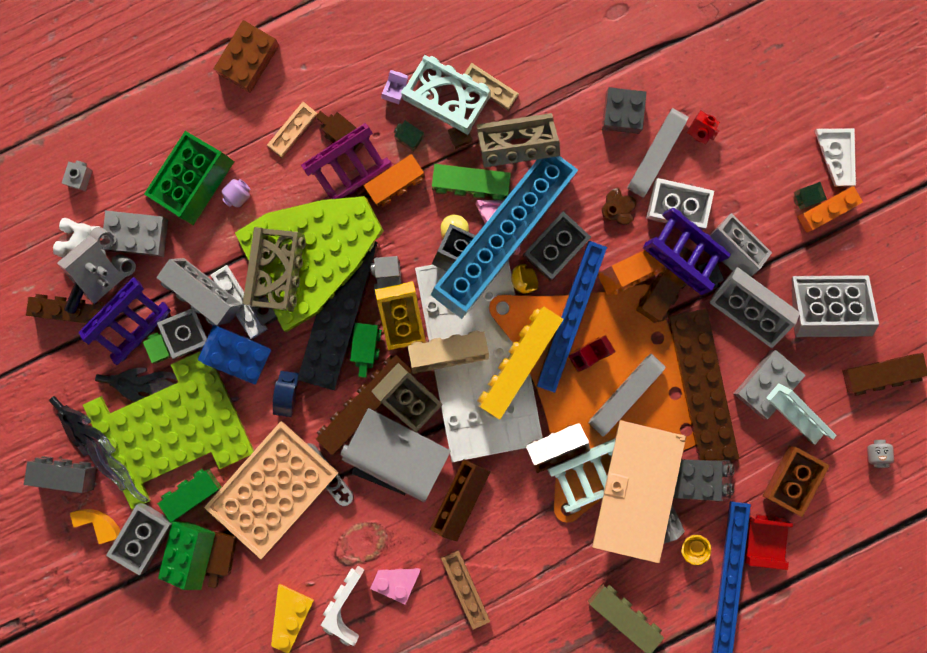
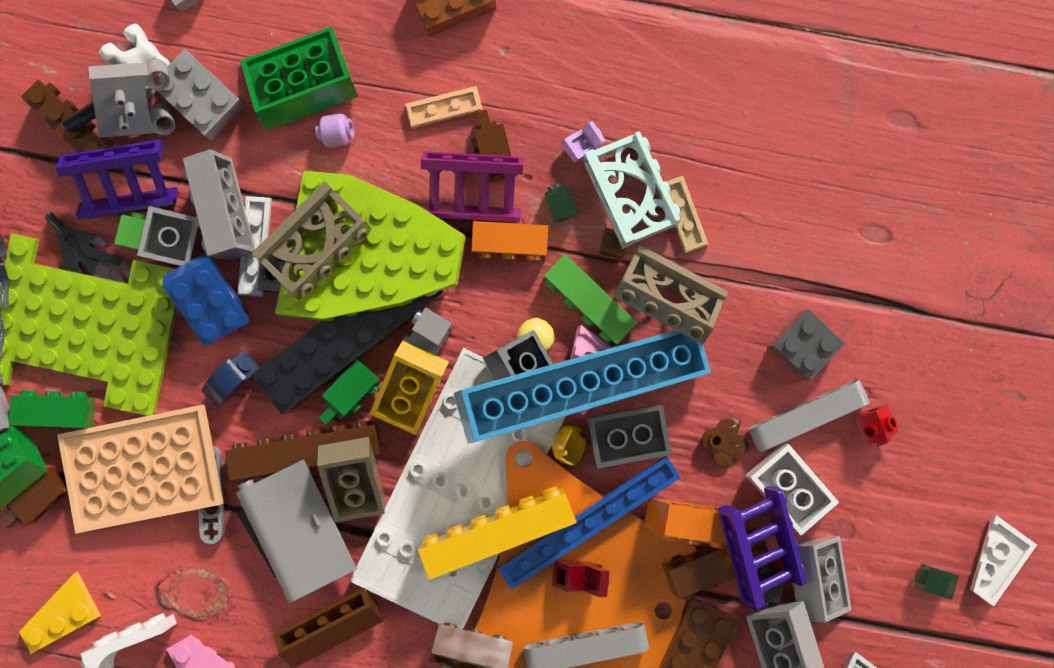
camera: 30 degrees right, 0 degrees up
tan brick [408,331,489,374] -> none
orange brick [797,186,863,233] -> none

